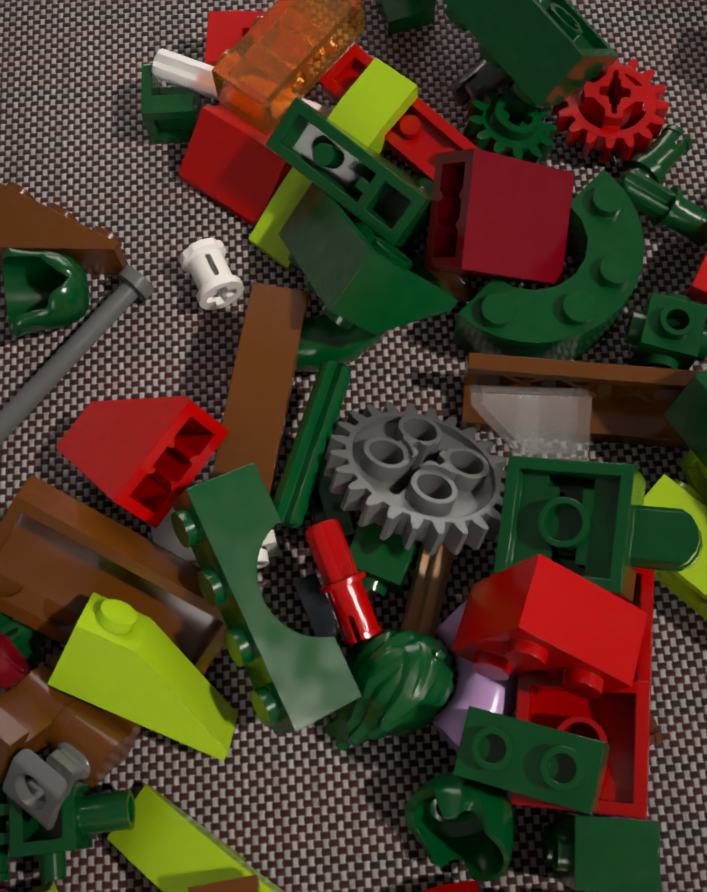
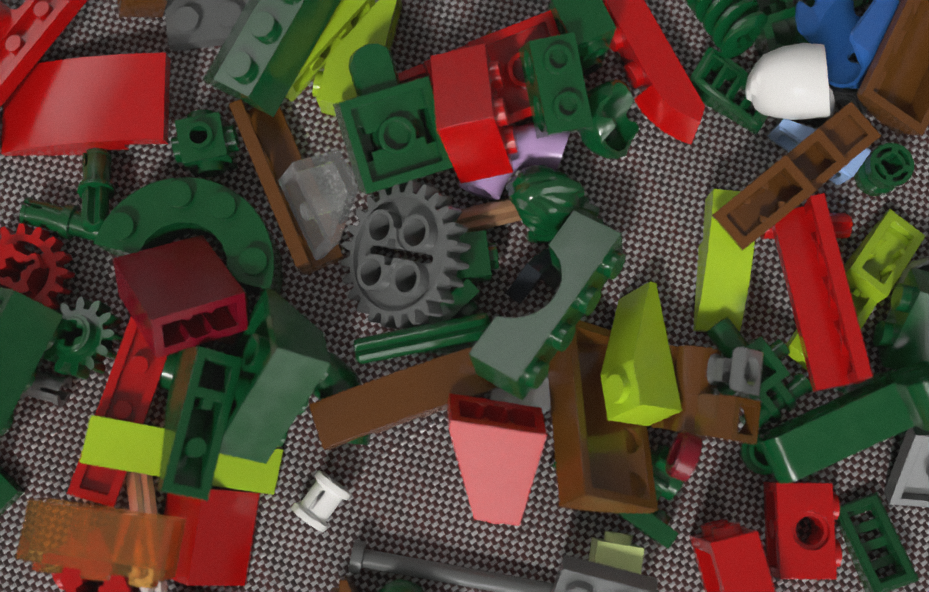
camera: 125 degrees left, 10 degrees up
red axle [305,519,382,645] -> none

